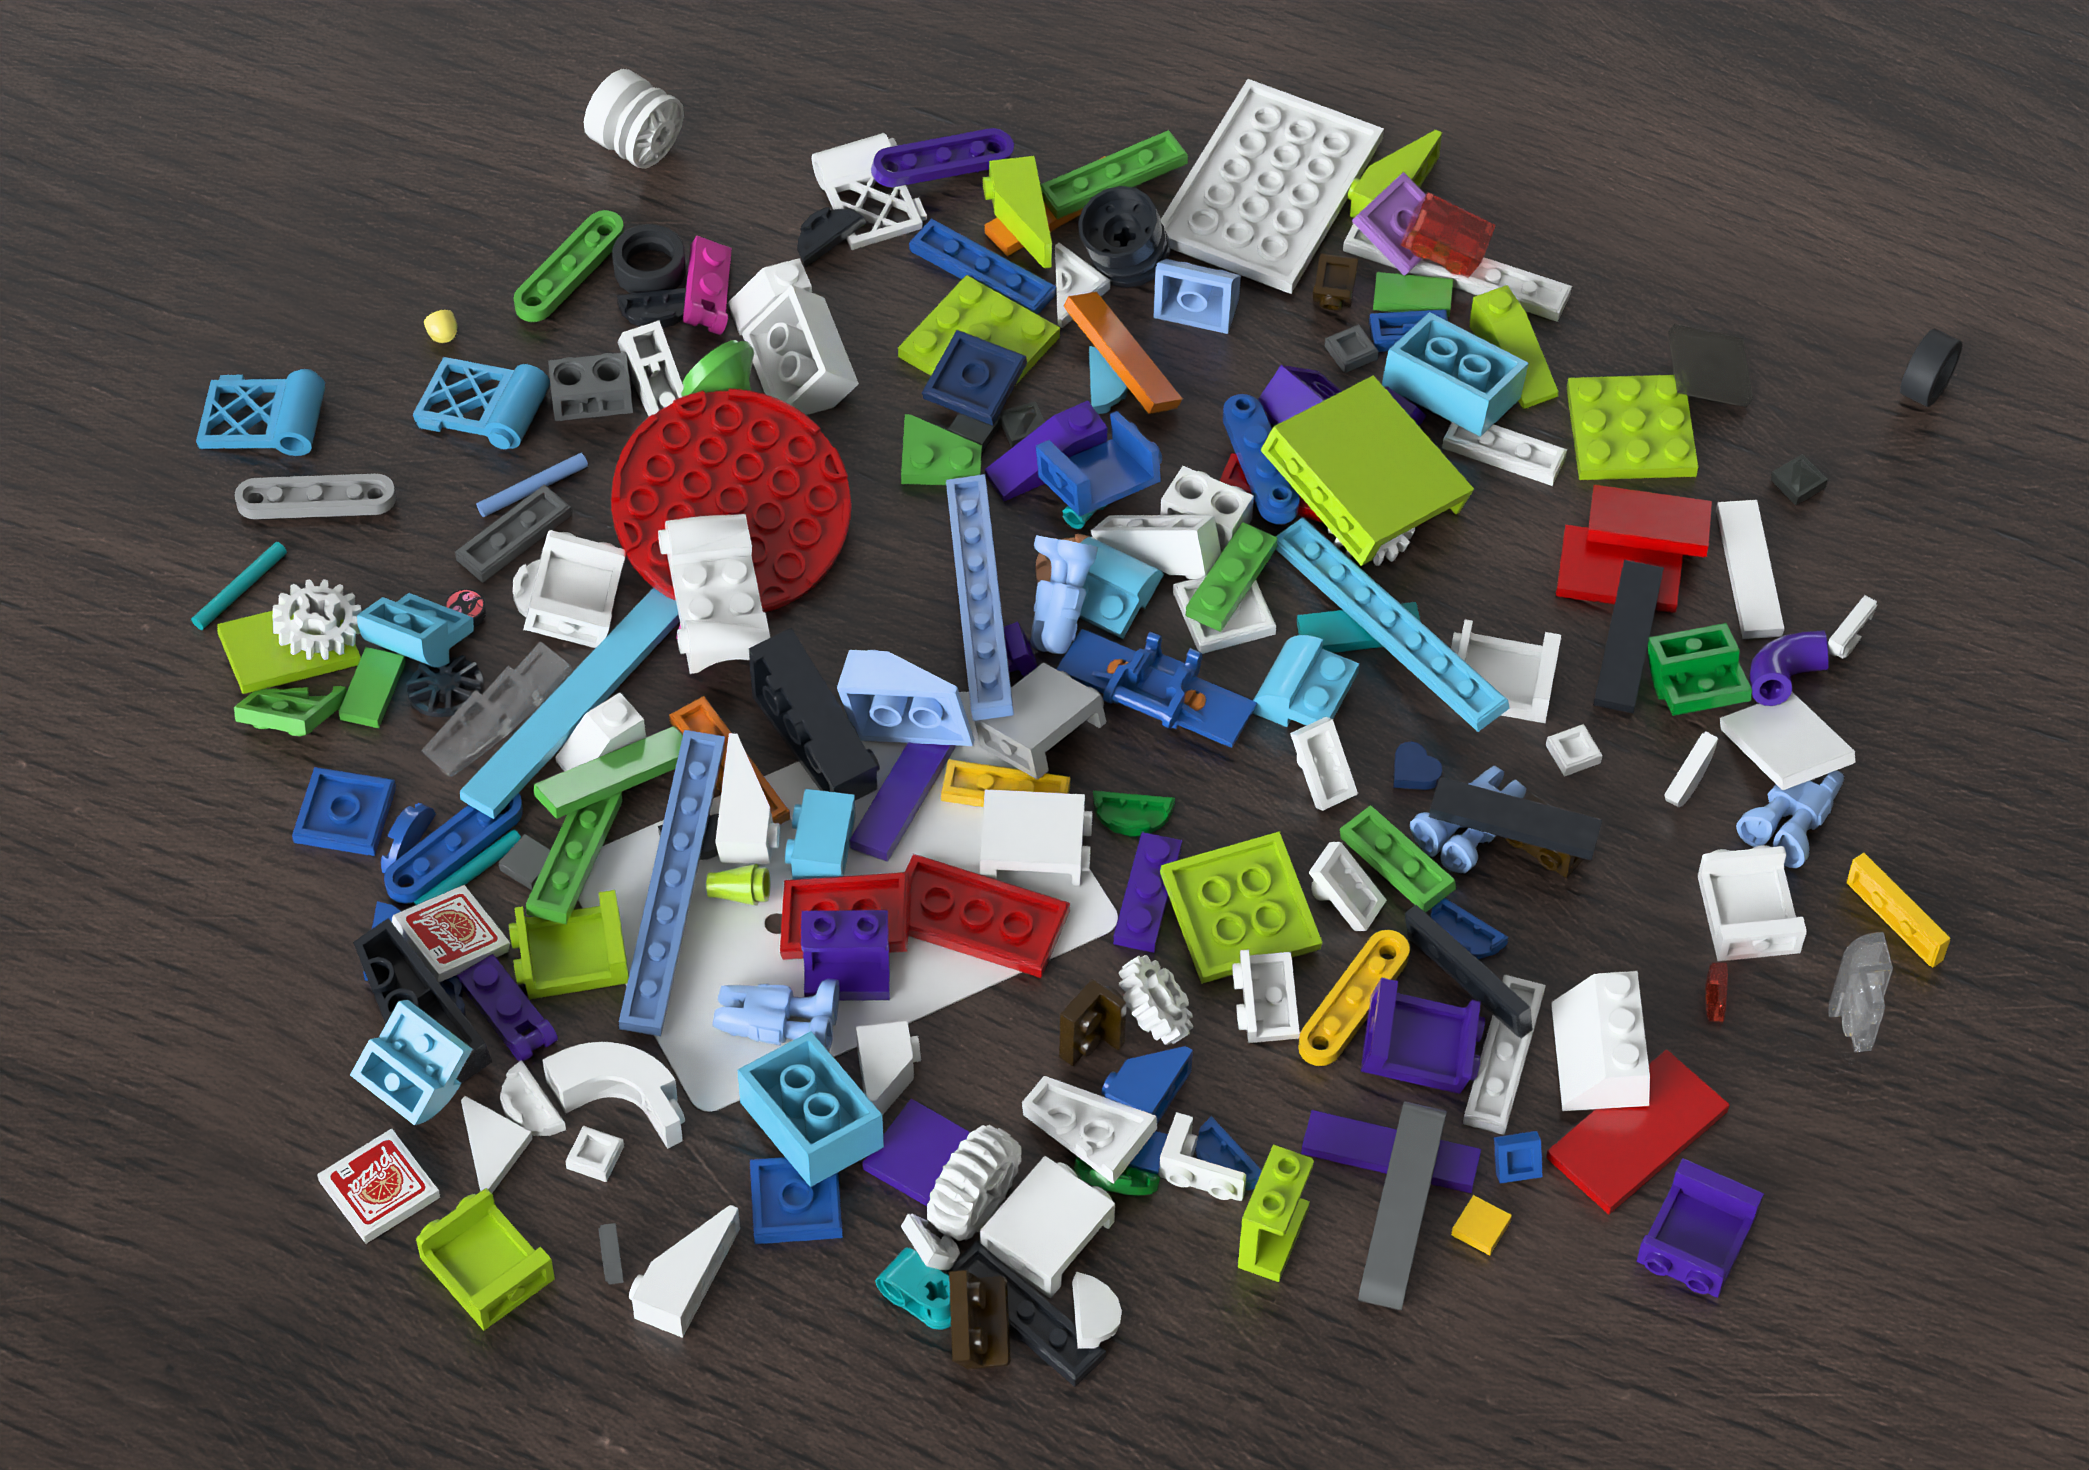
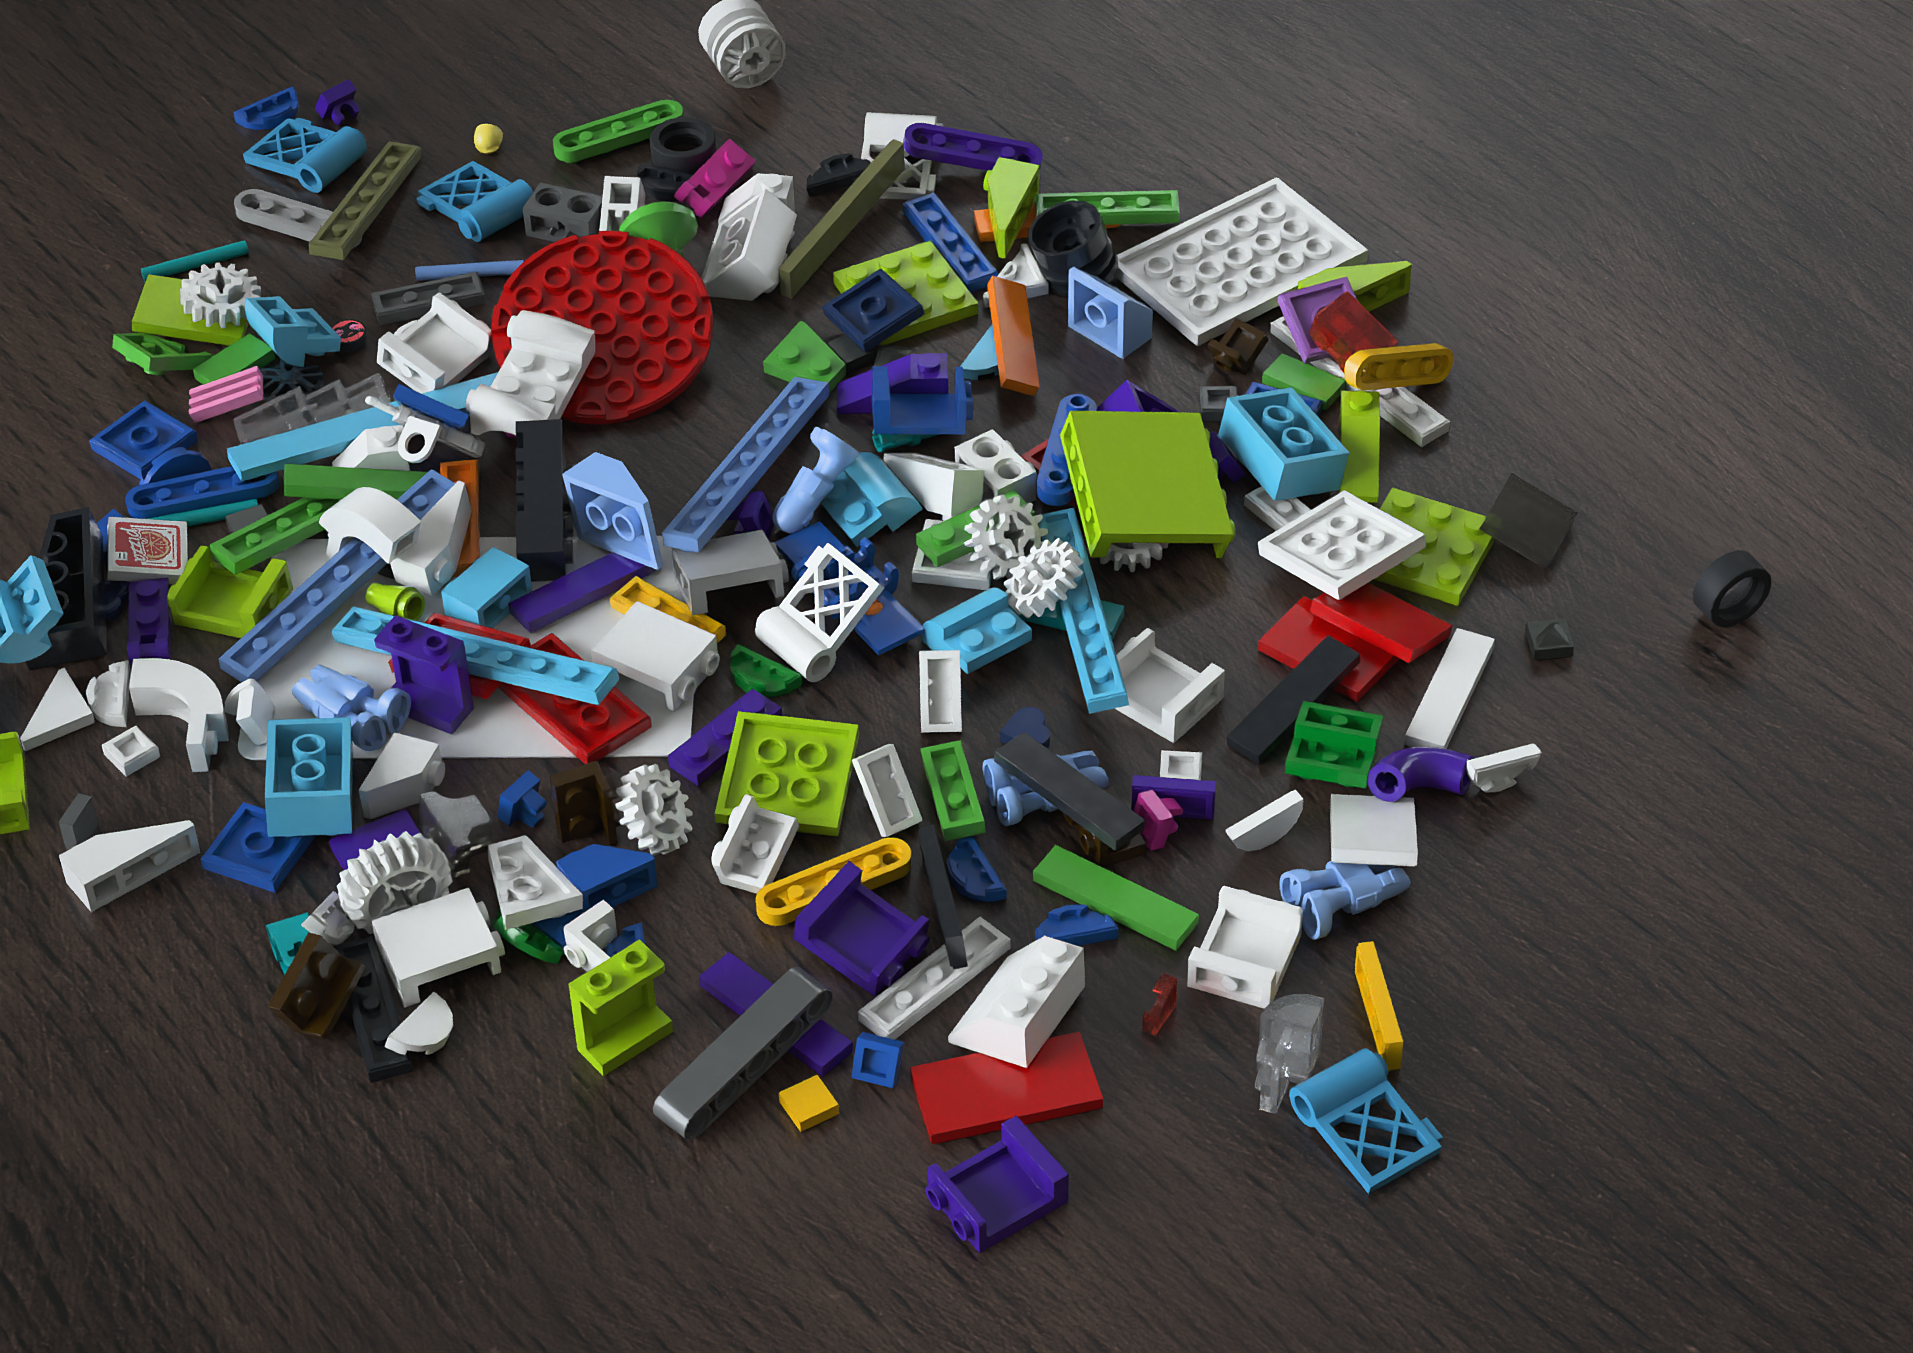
camera: 30 degrees right, 10 degrees down
none -> bright pink tile [189,366,263,423]
none -> white tile [224,679,275,746]
none -> blue tile [233,86,299,130]
none -> olive tile [309,141,421,260]
none -> dark purple tile [315,79,359,126]
none -> white arch [319,487,422,564]
none -> medium azure tile [331,606,619,705]
none -> white piece [365,396,486,463]
none -> blue tile [393,384,470,433]
none -> clear smoke brick [419,790,492,878]
none -> blue tile [497,770,547,828]
none -> white piece [755,543,884,682]
none -> olive tile [778,139,905,299]
none -> white gear [964,494,1048,580]
none -> white gear [1004,538,1083,618]
none -> bright green tile [1033,845,1199,951]
none -> blue tile [1035,904,1119,946]
none -> dark purple tile [1131,775,1216,820]
none -> dark pink tile [1134,790,1183,851]
none -> white plate [1258,490,1426,600]
none -> dark azure piece [1289,1048,1443,1194]
none -> yellow plate [1344,343,1454,391]

